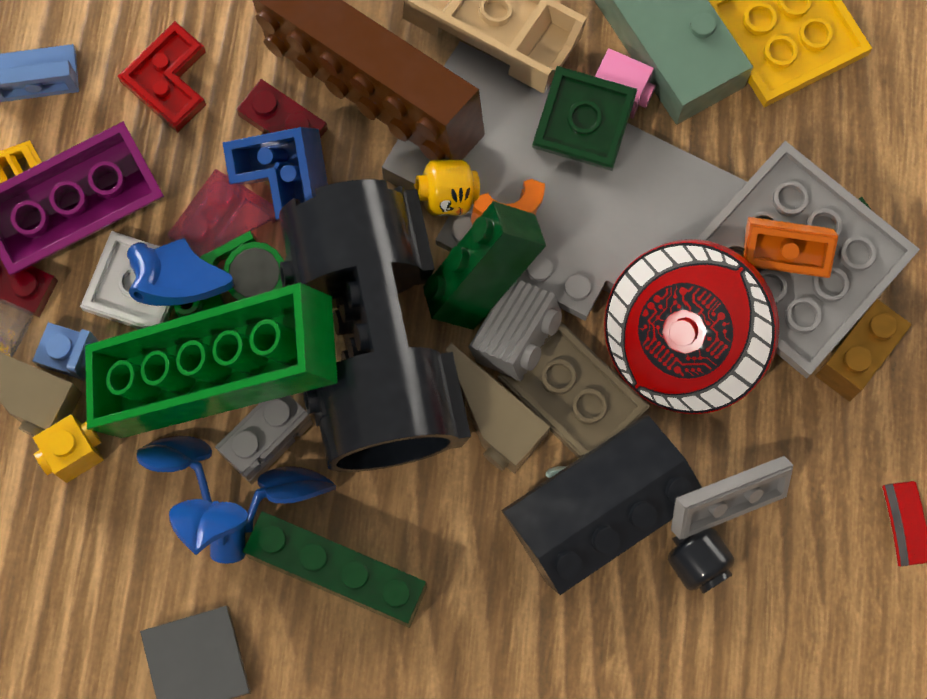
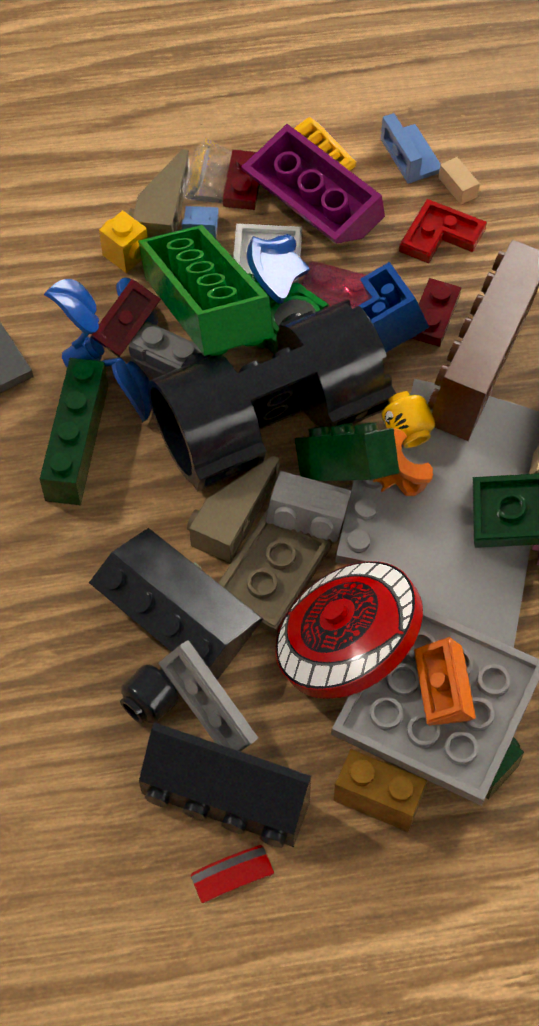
camera: 75 degrees right, 15 degrees down
none -> dark red plate [91,279,161,358]
none -> black slope [139,722,311,848]
none -> tan piece [438,157,480,205]

